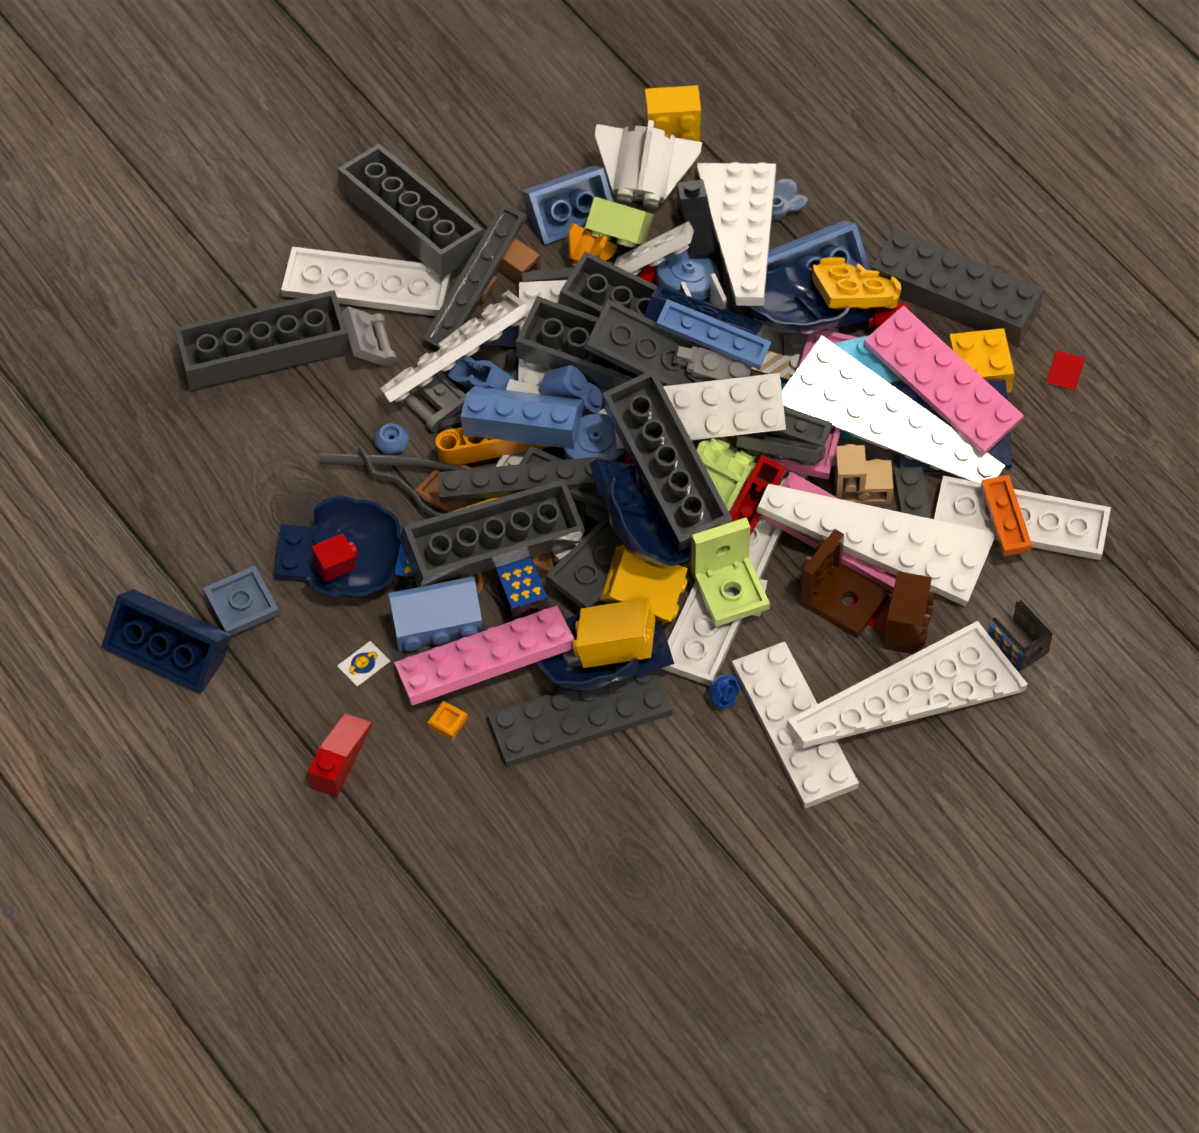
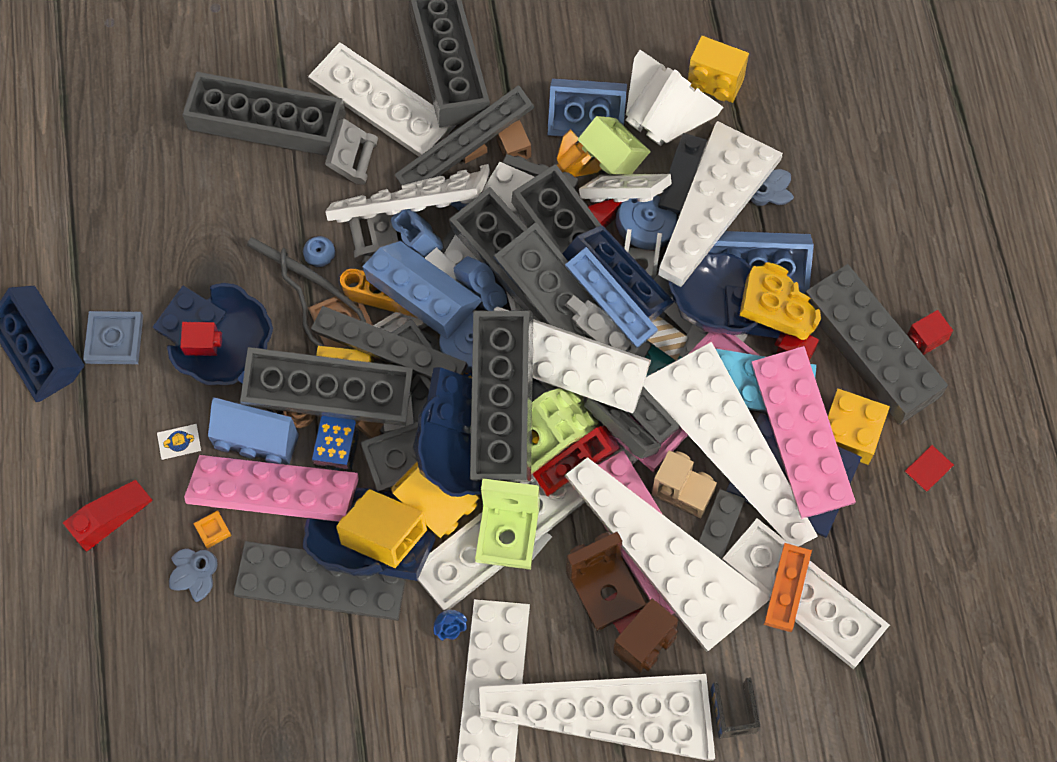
camera: 30 degrees right, 10 degrees up
none -> sand blue plate [169,549,217,602]
none -> red brick [907,310,953,355]

